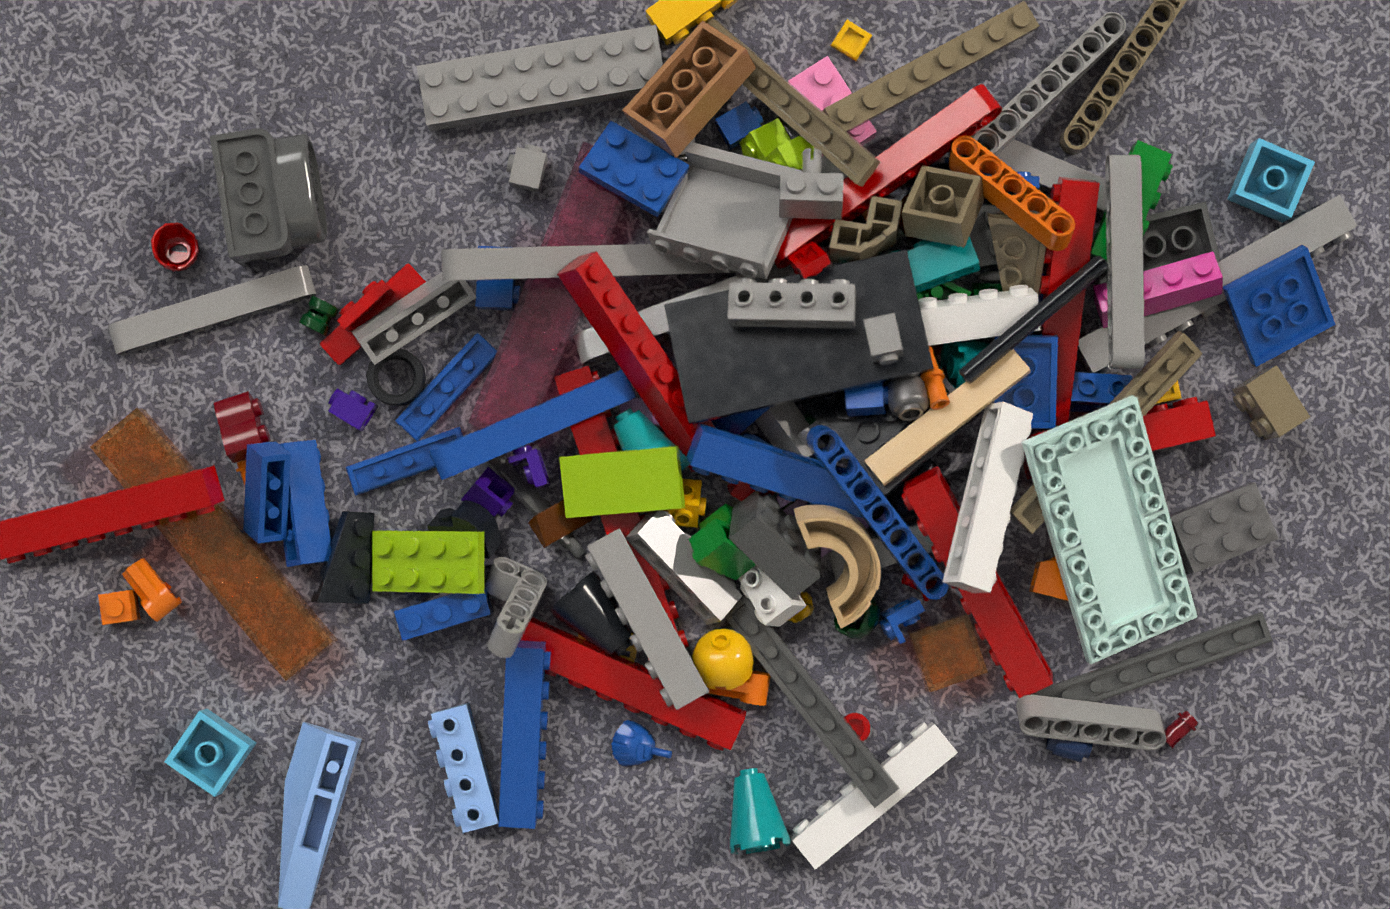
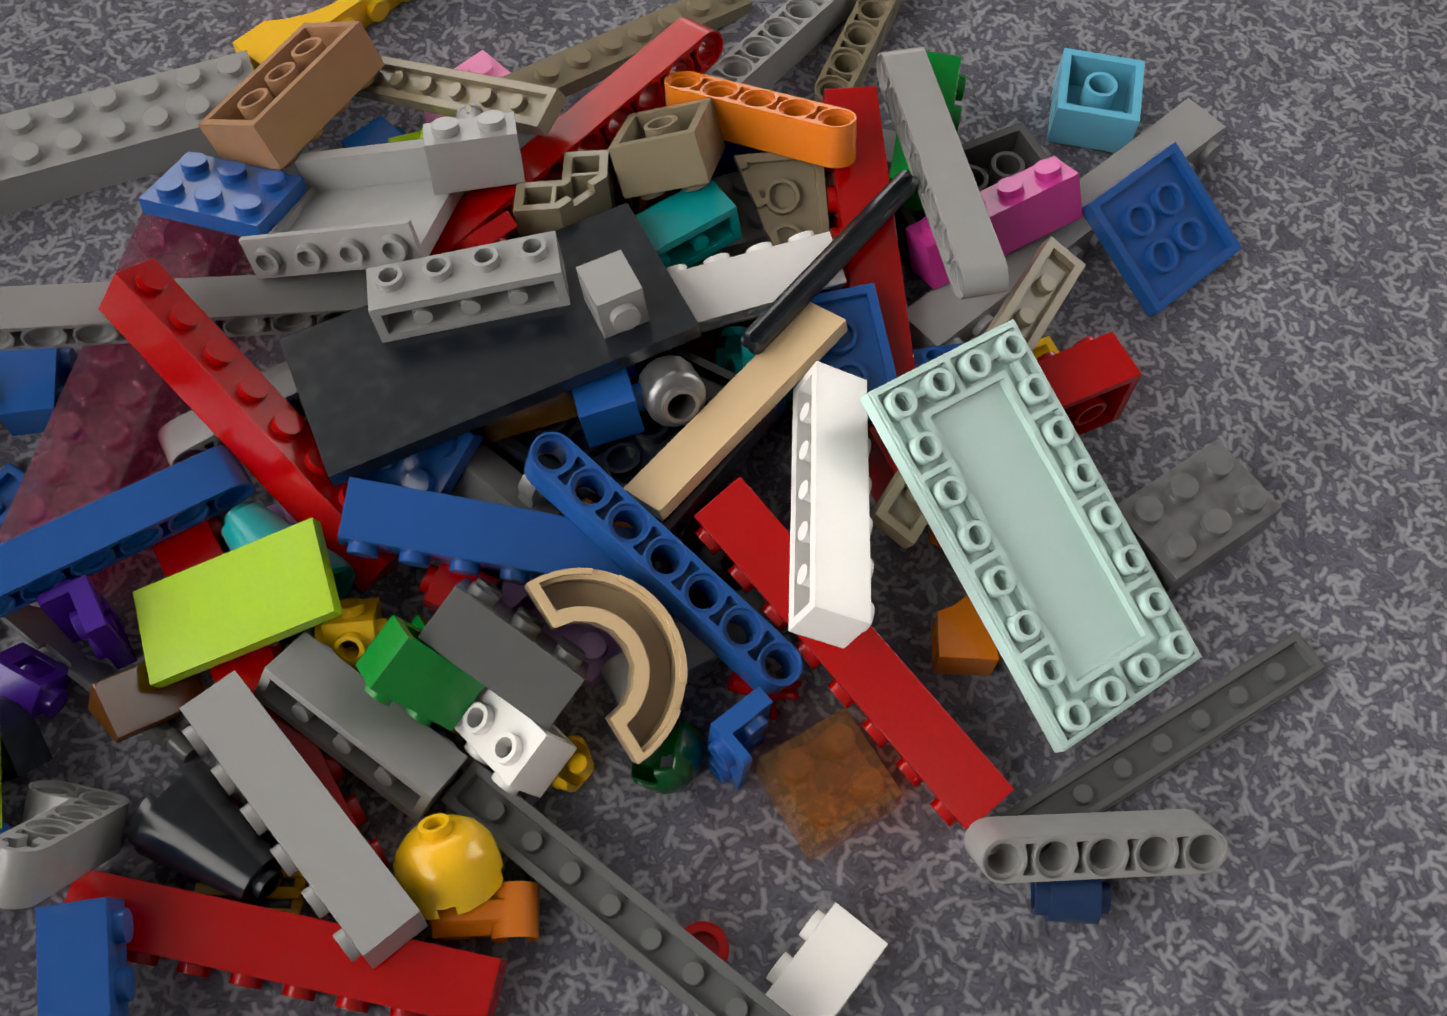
camera: 15 degrees left, 25 degrees down
light grey brick [506,144,548,193] -> none
yellow tile [831,20,872,62] -> none
orange pin [920,346,950,410] -> none
dark red pin [1165,710,1199,749] -> none
dark tan brick [1232,365,1310,440] -> none

